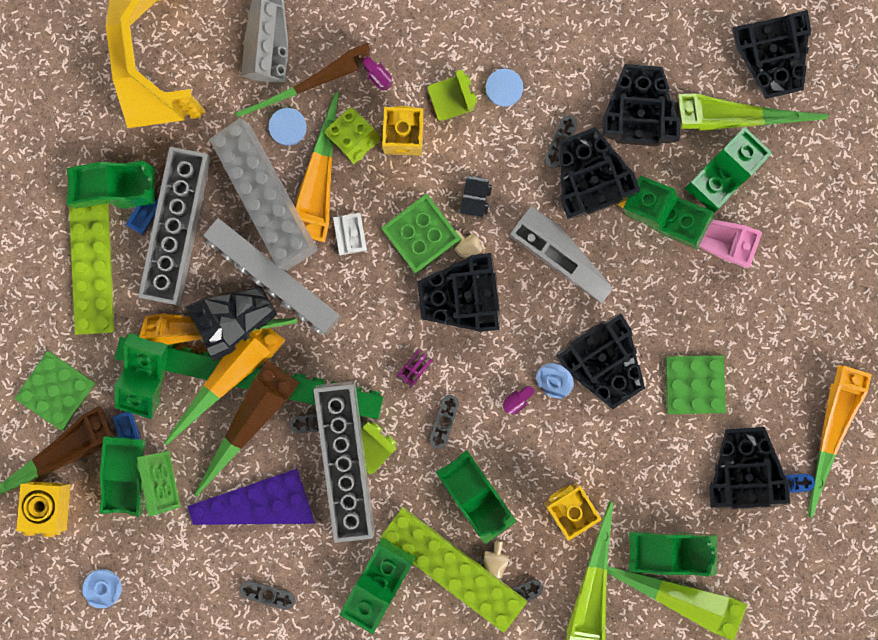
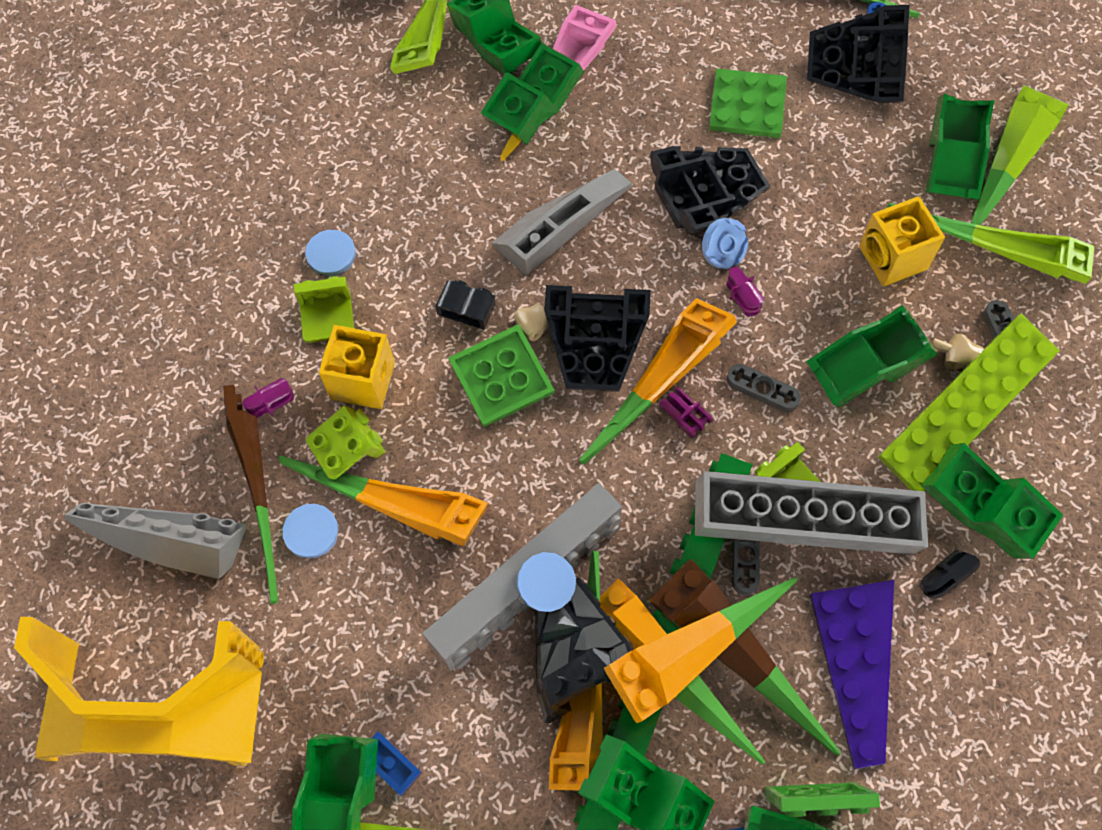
camera: 80 degrees left, 20 degrees down
light grey brick [138,147,211,306] -> none
light grey brick [209,118,318,271] -> none
dark grey beam [240,581,295,610] -> none
white plate [333,213,367,256] -> none
dark grey beam [545,115,577,168] -> none
black wedge [559,127,641,219] -> none
black wedge [602,64,680,146] -> none
none -> light blue tile [516,552,576,612]
none -> light orange plate [580,298,737,464]
none -> light orange plate [604,578,797,723]
none -> black arm [920,550,980,599]

